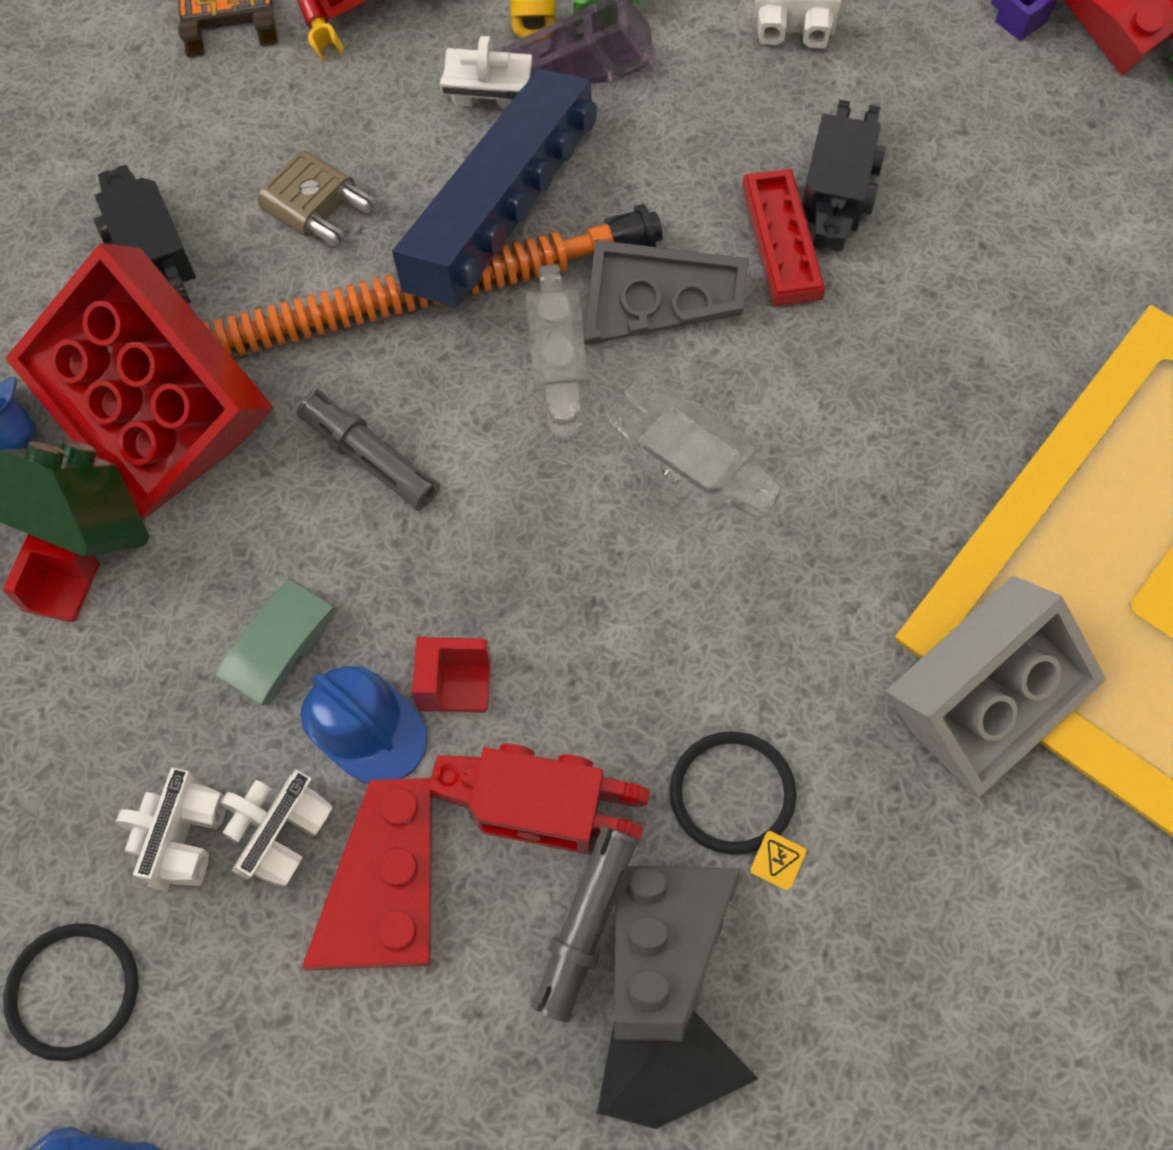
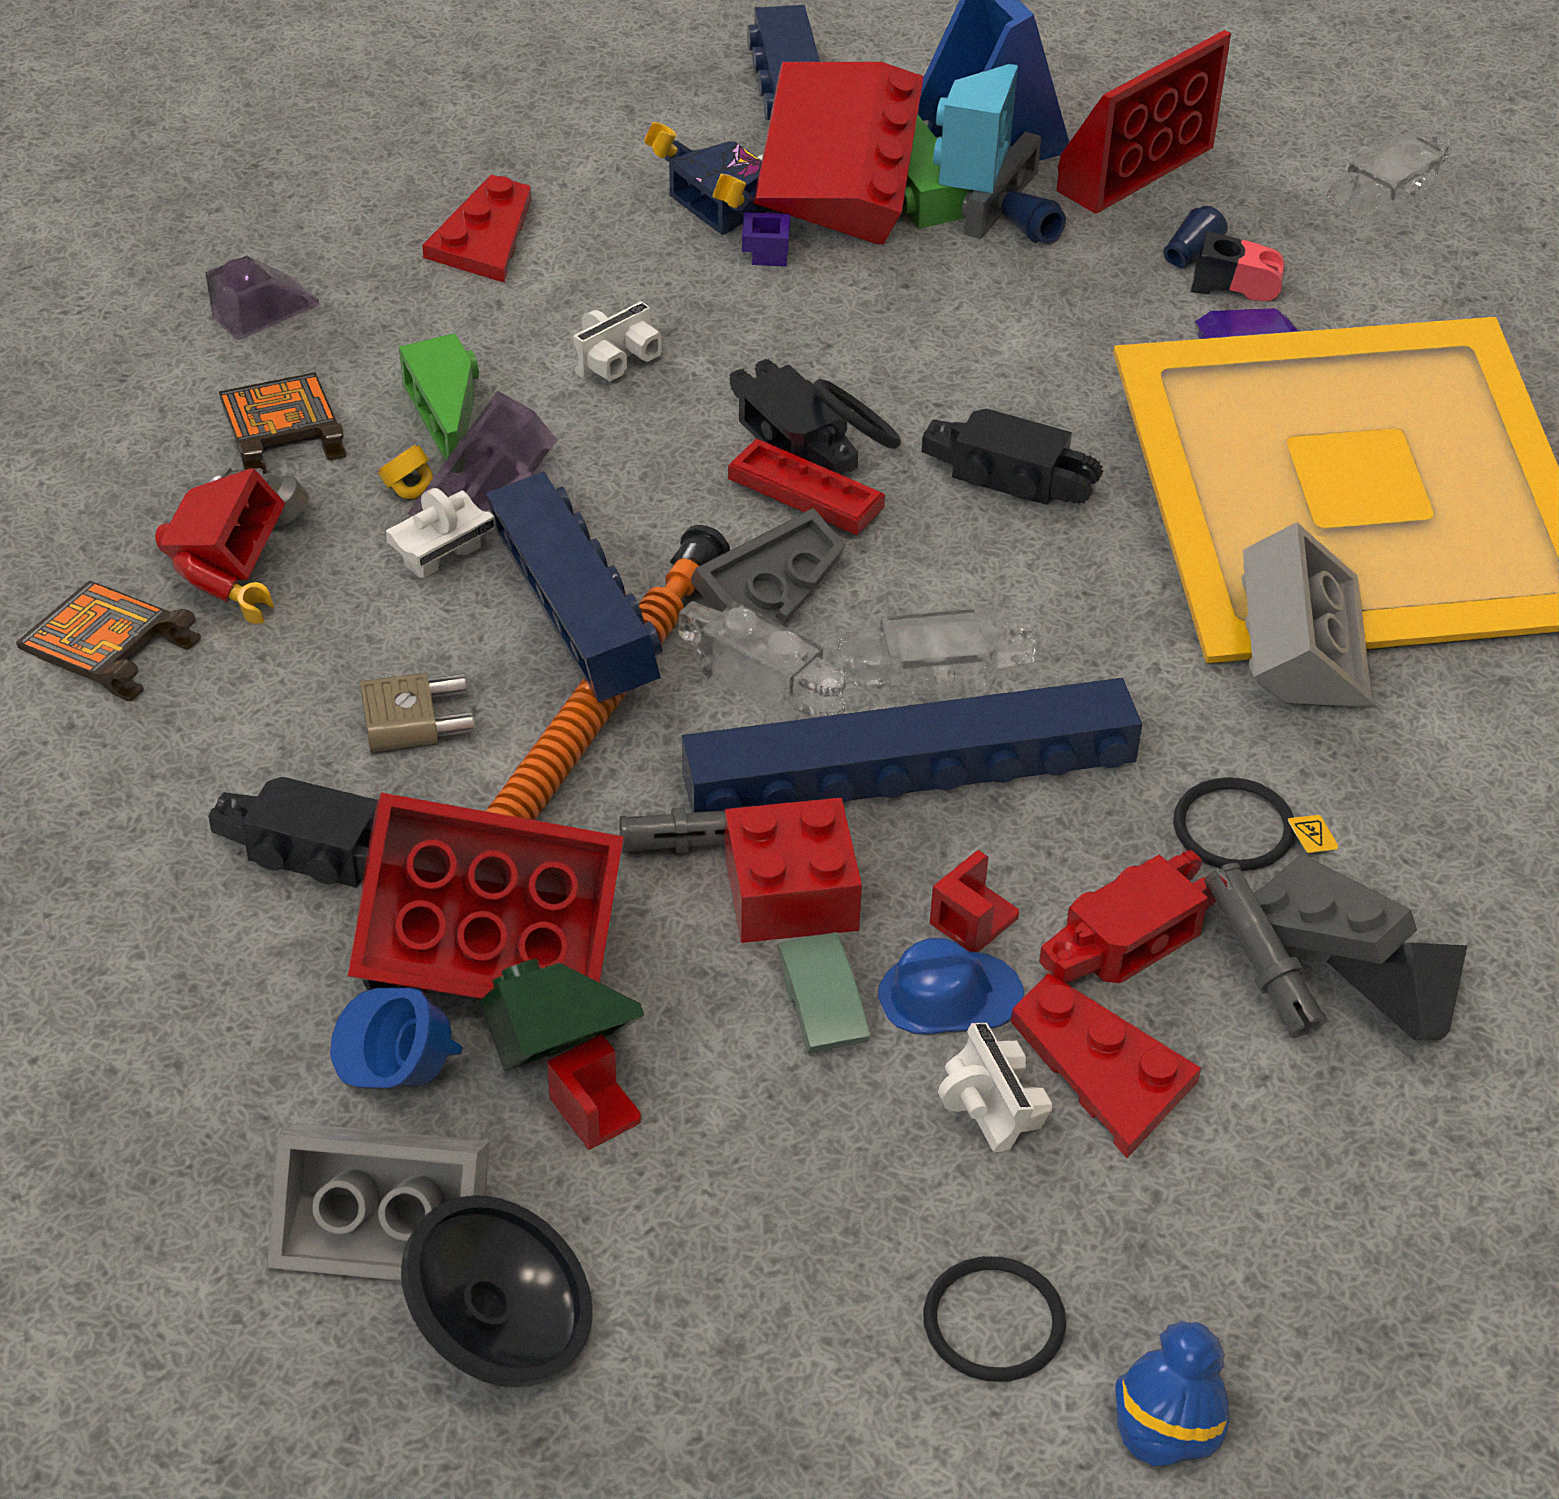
camera: 50 degrees left, 20 degrees down
white hips [115,767,227,892] -> none
none -> dark blue brick [682,678,1142,813]
none -> red brick [725,798,862,943]
none -> black tyre [813,379,901,449]
none -> black hinge [921,408,1103,505]

